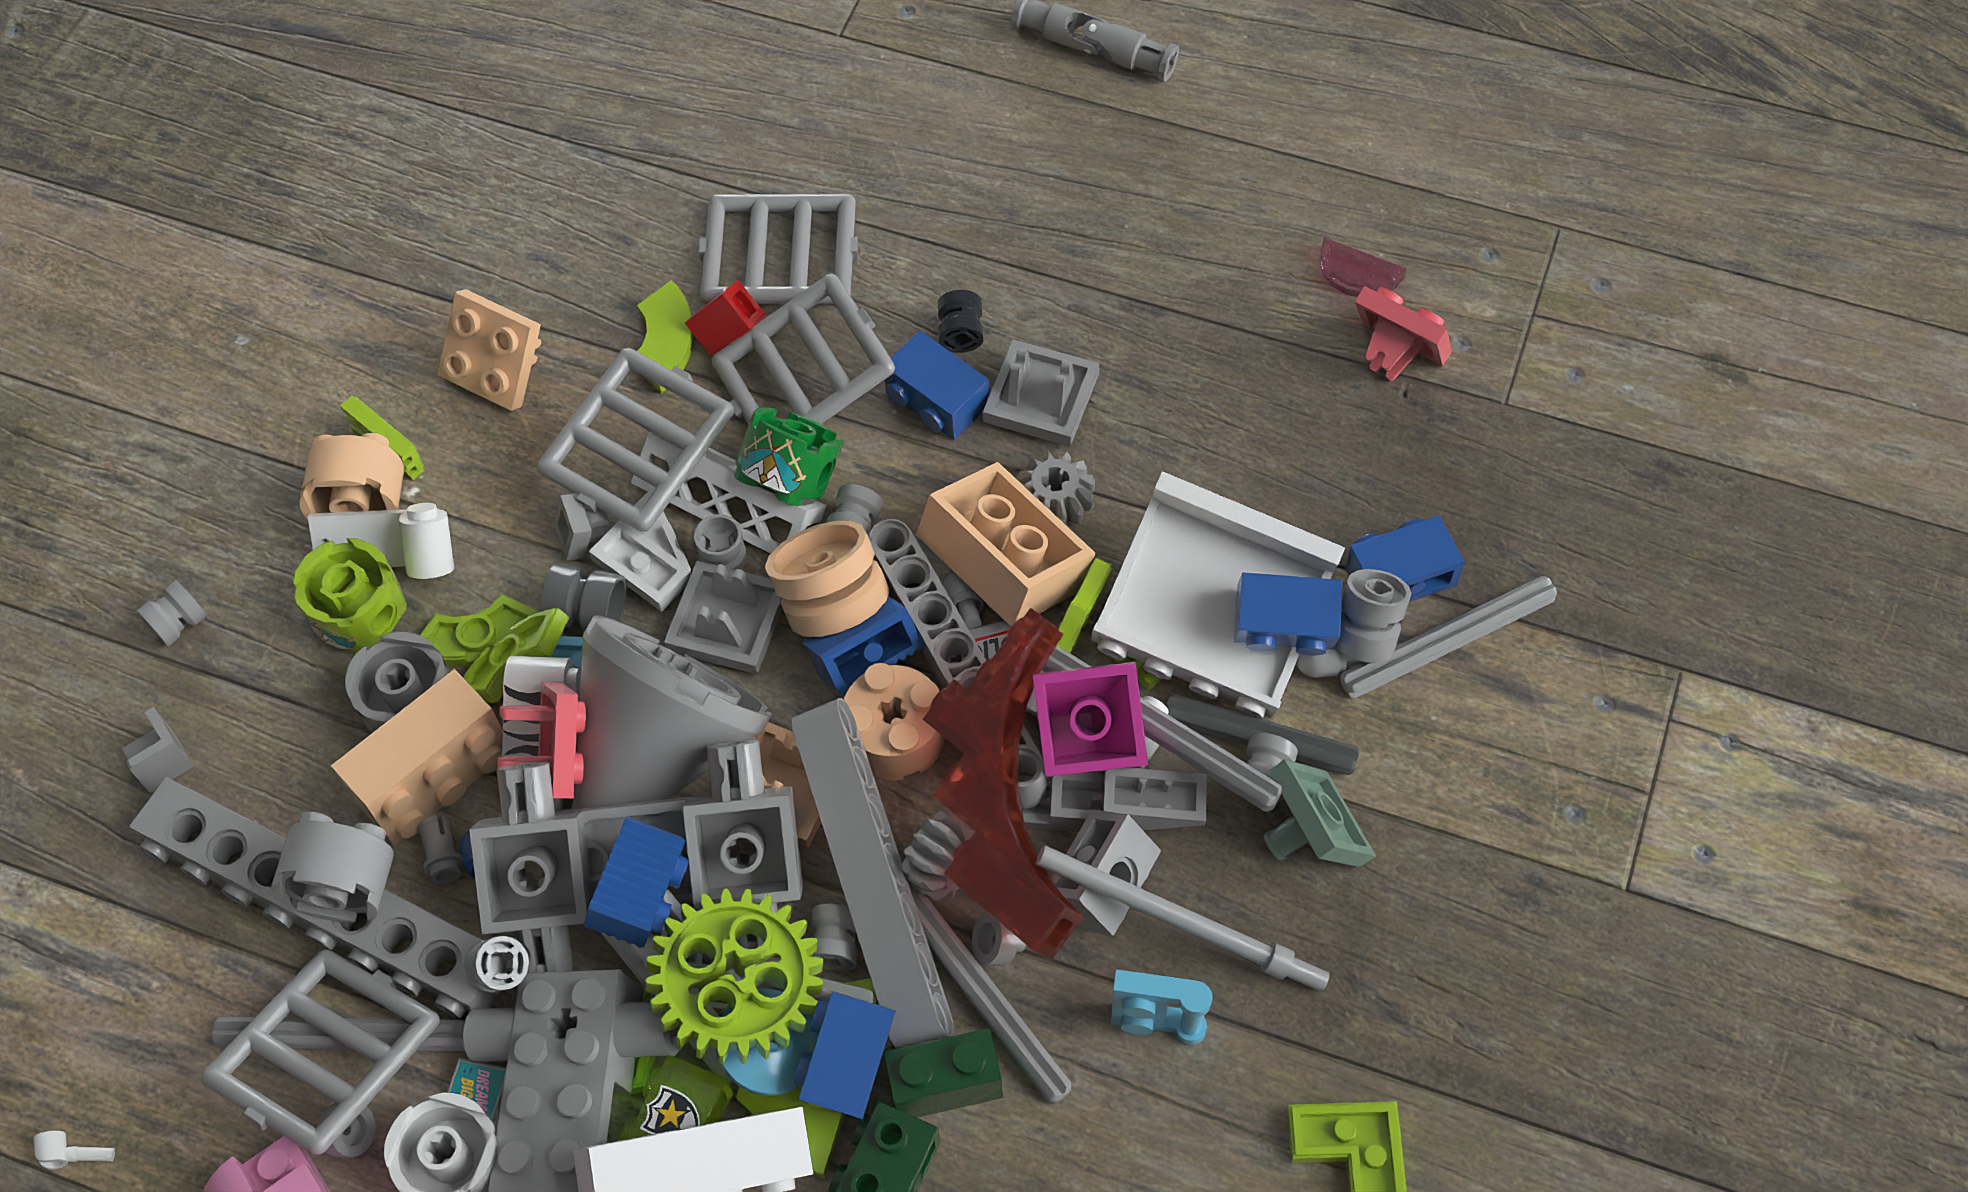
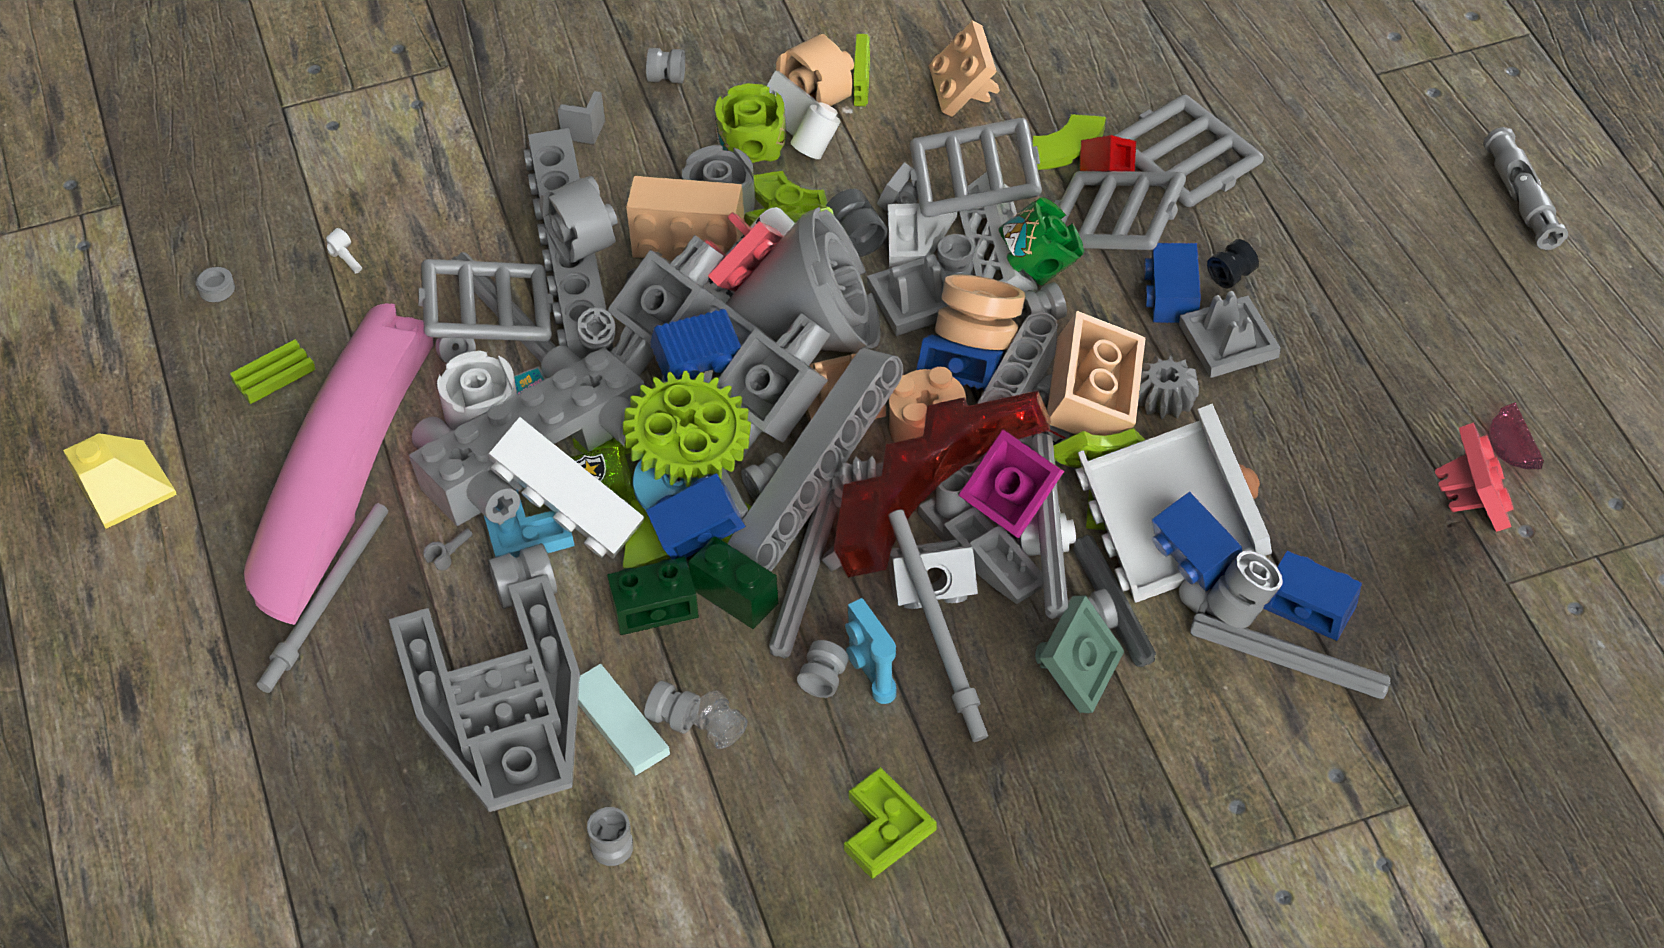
camera: 50 degrees right, 10 degrees down
none -> light grey wheel [797,640,849,698]

